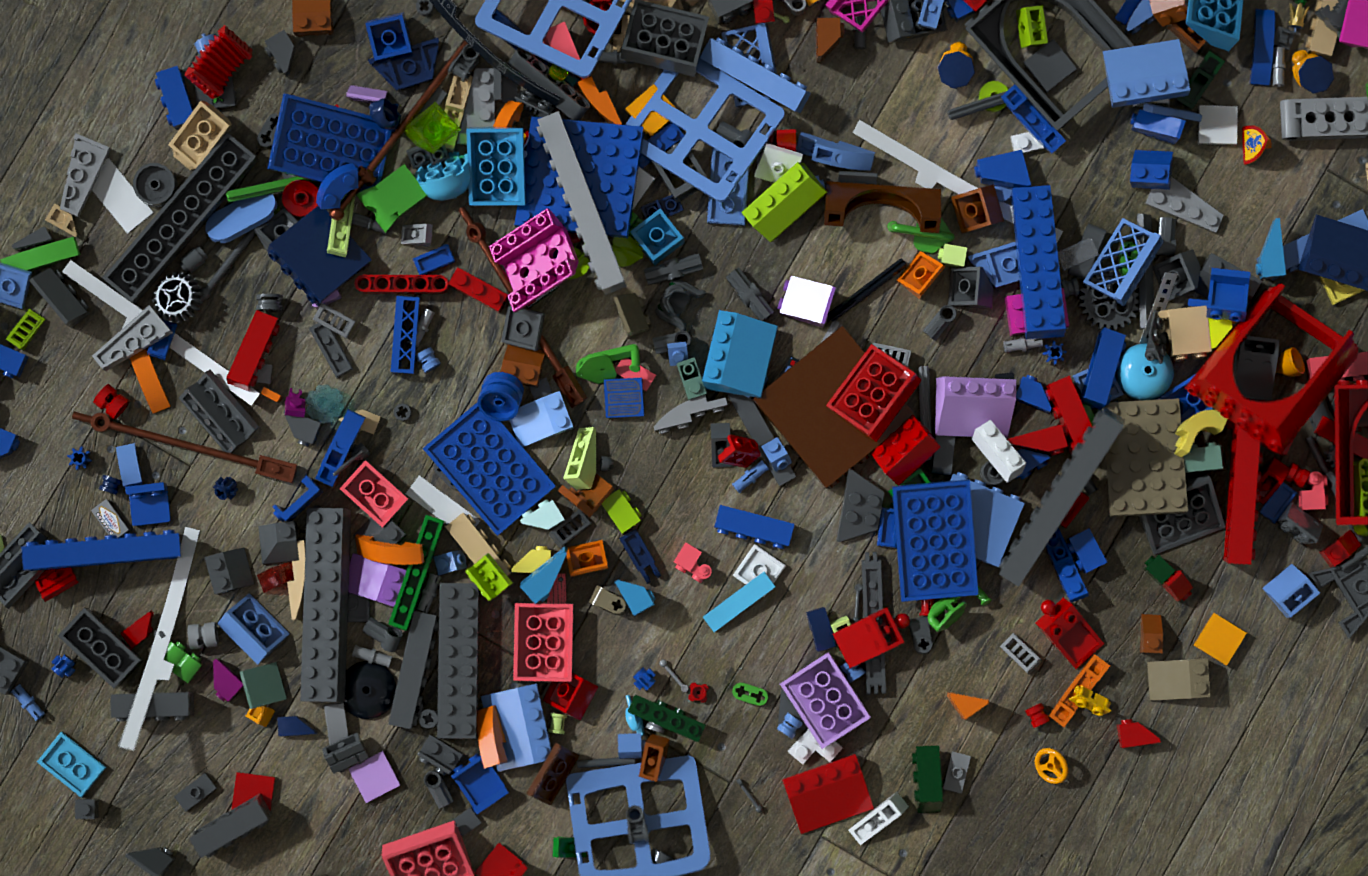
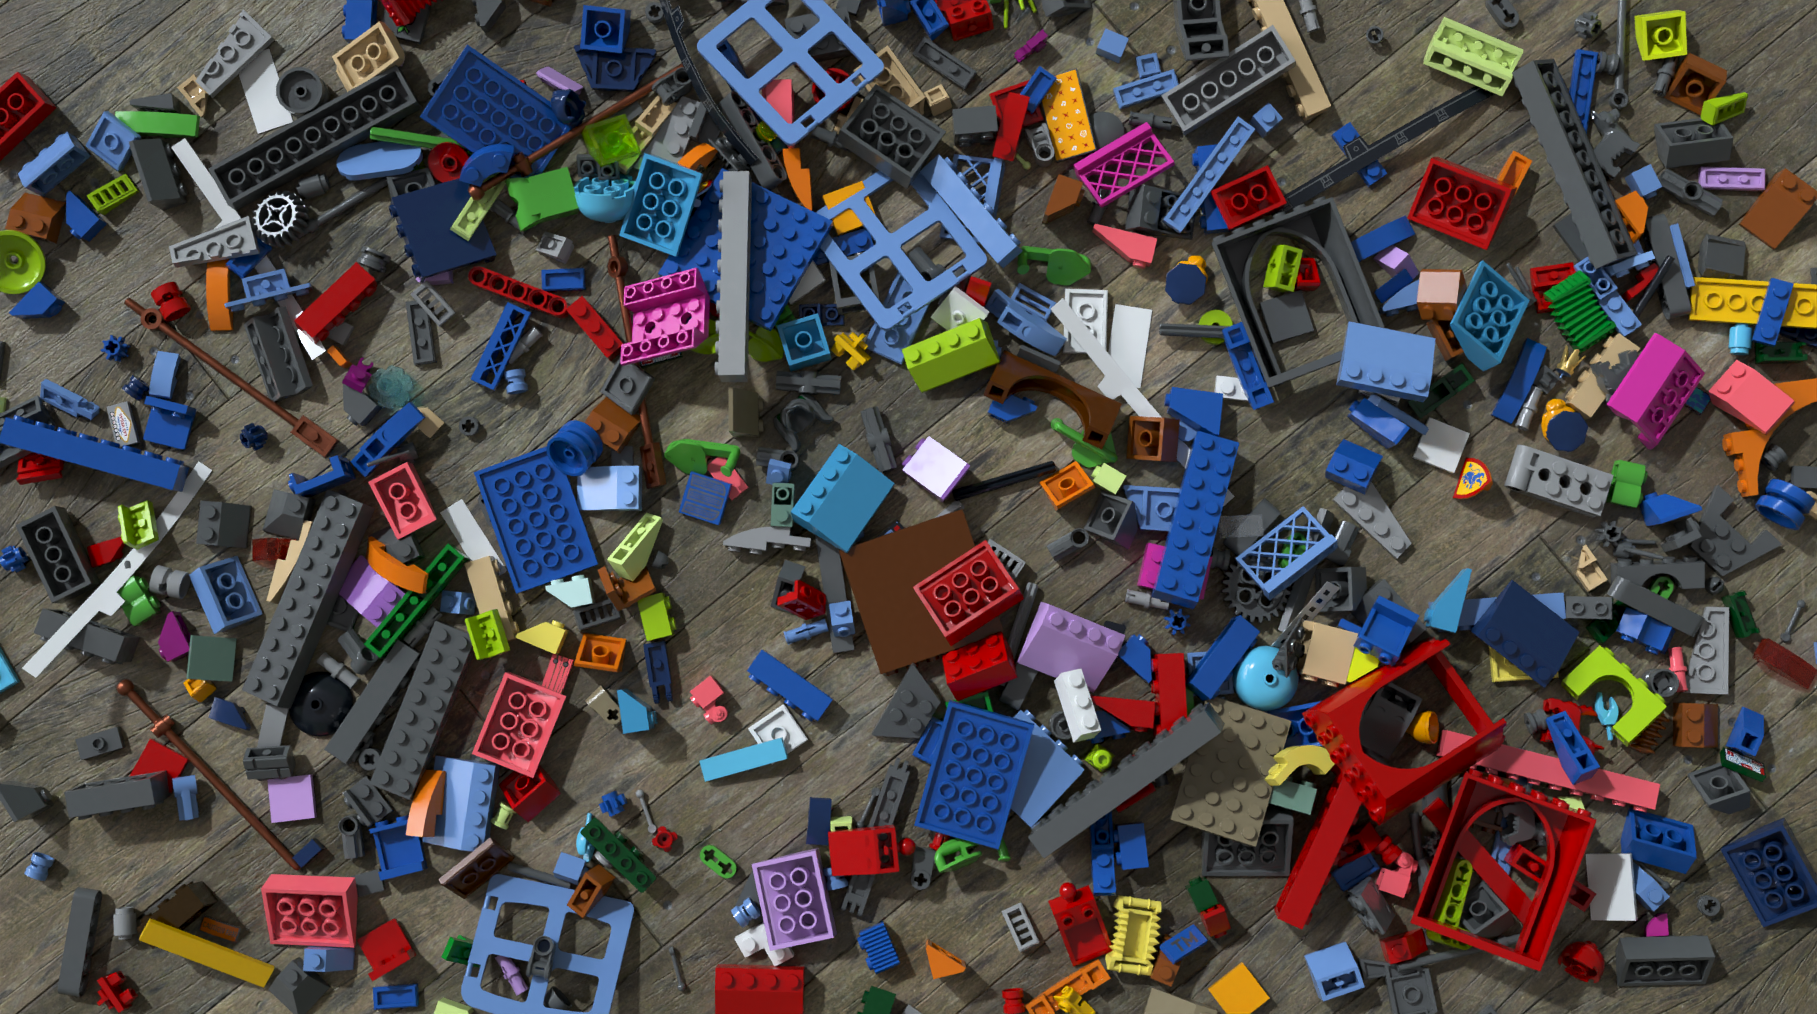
camera: 25 degrees right, 0 degrees up
dark azure slope [520,546,568,604] -> none
none -> medium blue hinge [40,379,100,420]
none -> copper bar [116,679,301,870]
none -> lime bracket [118,500,159,550]
none -> medium blue piece [172,775,199,821]
none -> medium blue bracket [224,269,313,312]
none -> dark blue piece [292,838,325,868]
none -> lavender pin [495,956,529,996]
none -> yellow hips [831,332,872,370]
none -> blue brick [857,921,900,974]
none -> blue slope [987,394,1038,423]
none -> medium blue tile [1011,283,1056,322]
none -> bright green piece [1017,246,1091,285]
none -> white tile [1063,289,1108,354]
none -> lime piece [1084,743,1115,772]
none -> coral slope [1092,224,1157,269]
none -> white sticker [1104,304,1152,388]
none -> light yellow piece [1105,895,1161,976]
none -> blue tile [1160,924,1208,965]
none -> red slope [1294,258,1320,291]

